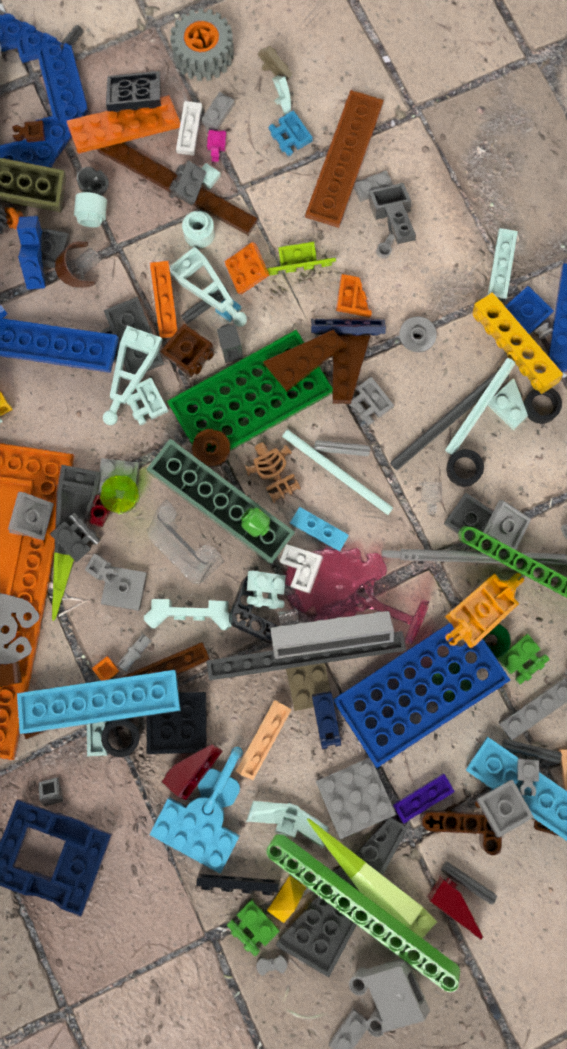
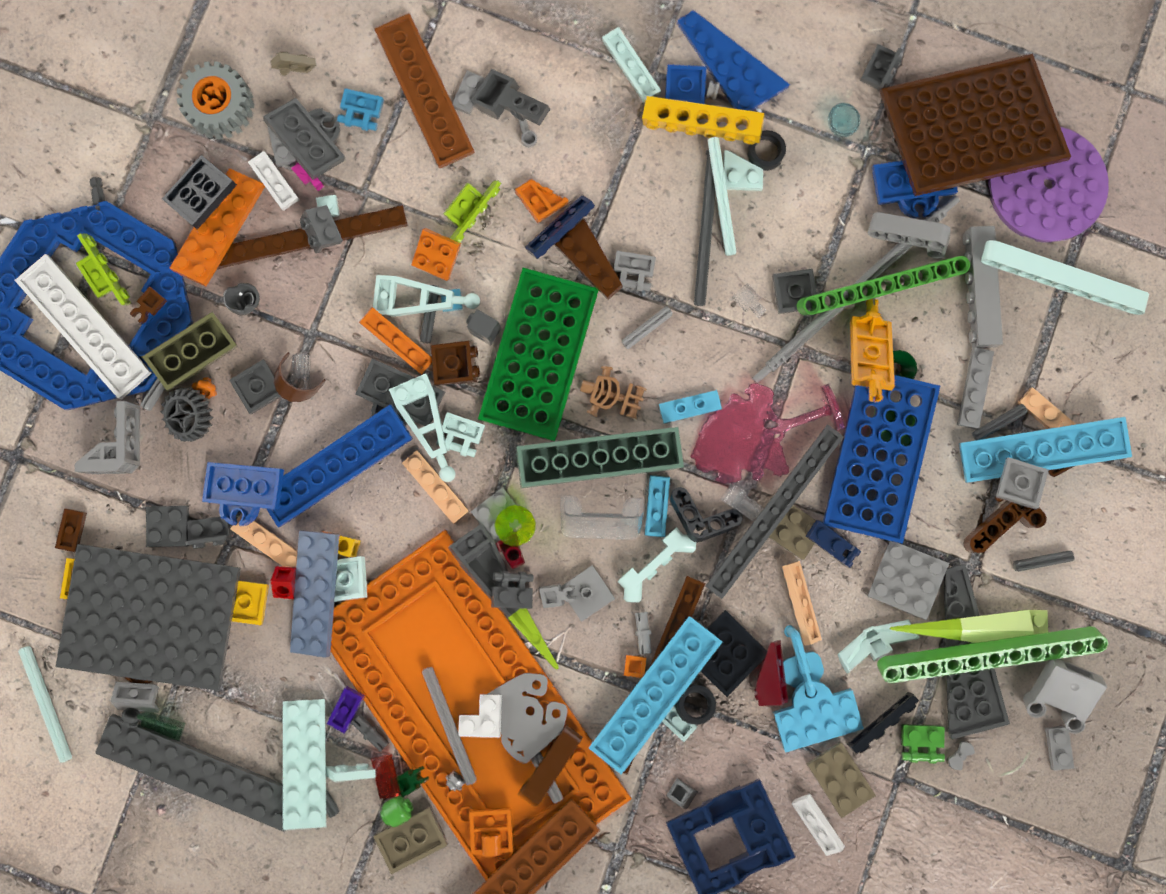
camera: 45 degrees left, 5 degrees up
light grey bracket [8,492,54,540] -> none
blue arch [17,216,46,289] -> none
light aqua piece [74,192,107,228] -> none
light aqua piece [182,211,215,248] -> none
reddish brown plate [192,429,230,468] -> none
bright green head [241,508,270,537] -> none
light aqua plate [247,571,286,609] -> none
reddish brown wing [263,330,345,392] -> none
yellow slope [267,875,307,923] -> none
light grey brick [271,611,394,659] -> none
light aqua slope [272,75,291,115] -> none
white plate [280,544,323,594] -> none
light aqua piece [282,429,393,515] -> none
dark purple plate [393,773,455,823] -> none
light grey dish [399,317,437,352] -> none
dark red slope [427,876,483,940] -> none
black tyre [446,449,484,487] -> none
light grey plate [483,500,531,550] -> none
bright green plate [497,634,550,685] -> none
light grey plate [517,759,539,796] -> none
none -> lime bracket [76,233,131,305]
none -> dark grey plate [263,98,345,180]
none -> light nougat plate [402,450,469,524]
none -> medium azure tile [645,475,670,537]
none -> white plate [791,794,845,856]
none -> dark tan plate [806,742,876,818]

